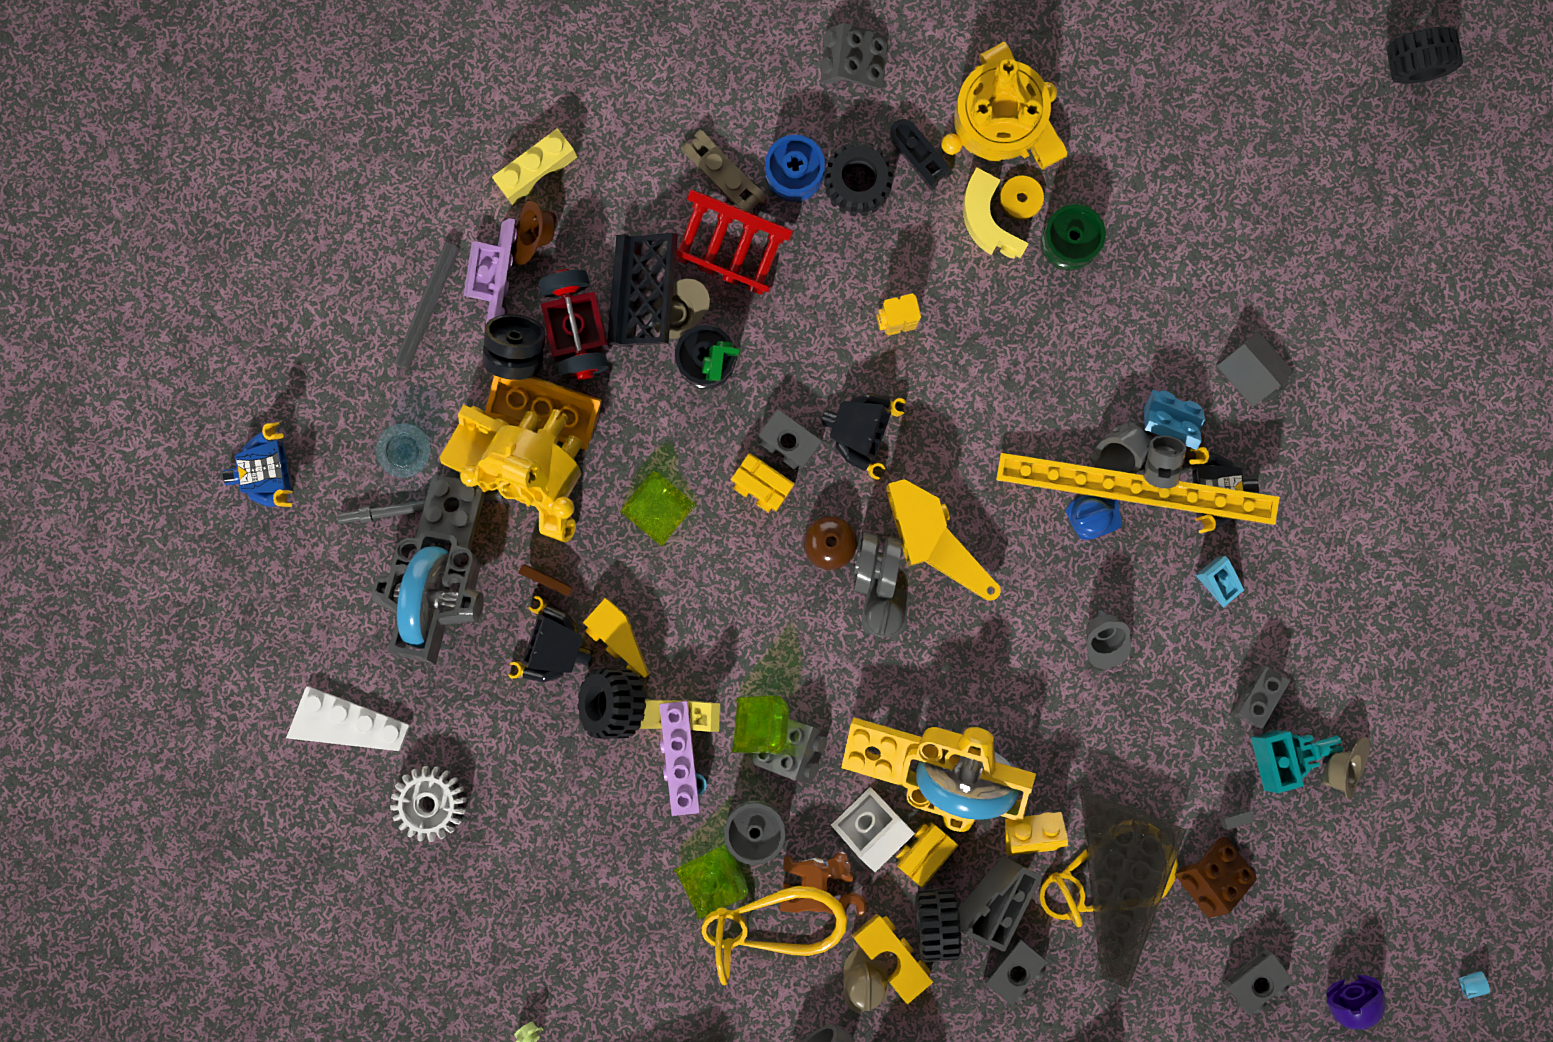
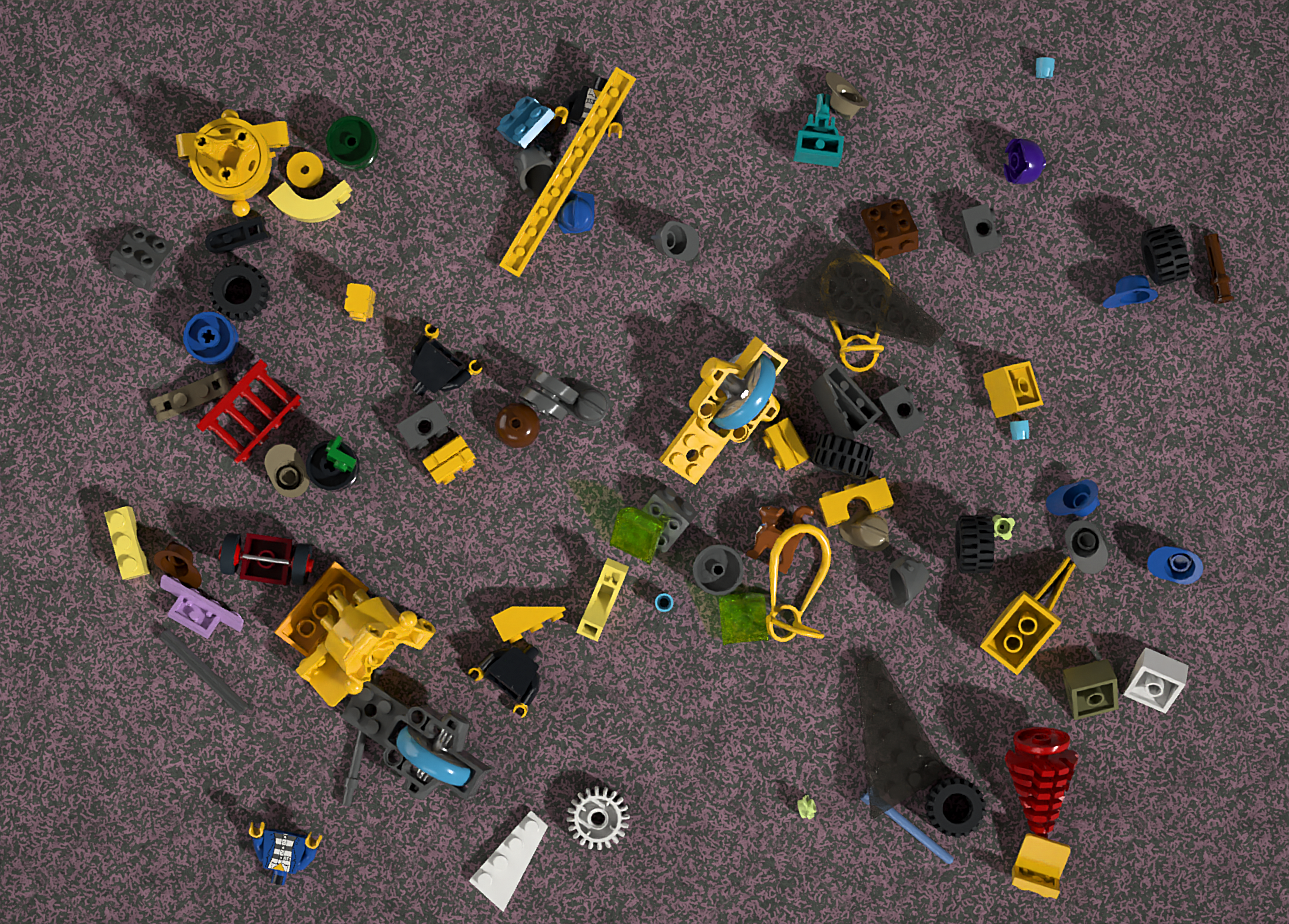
camera: 70 degrees left, 0 degrees up
clear light blue piece [376,423,431,478] -> none
black wheel [482,314,545,380] -> none
reddish brown tile [518,564,572,597] -> none
black tyre [577,668,646,739] -> none
black fence [607,233,678,348] -> none
clear neon green slope [620,470,697,547] -> none
lavender bracket [659,701,700,816] -> none
white slope [831,787,915,872] -> none
yellow slope [885,479,1001,601] -> none
yellow bracket [1005,812,1068,856] -> none
dark grey wheel [1143,436,1186,488] -> none
medium azure slope [1196,556,1244,607] -> none
dark grey slope [1216,331,1294,407] -> none
dark grey tile [1218,809,1254,830] -> none
dark grey brick [1231,666,1290,729] -> none

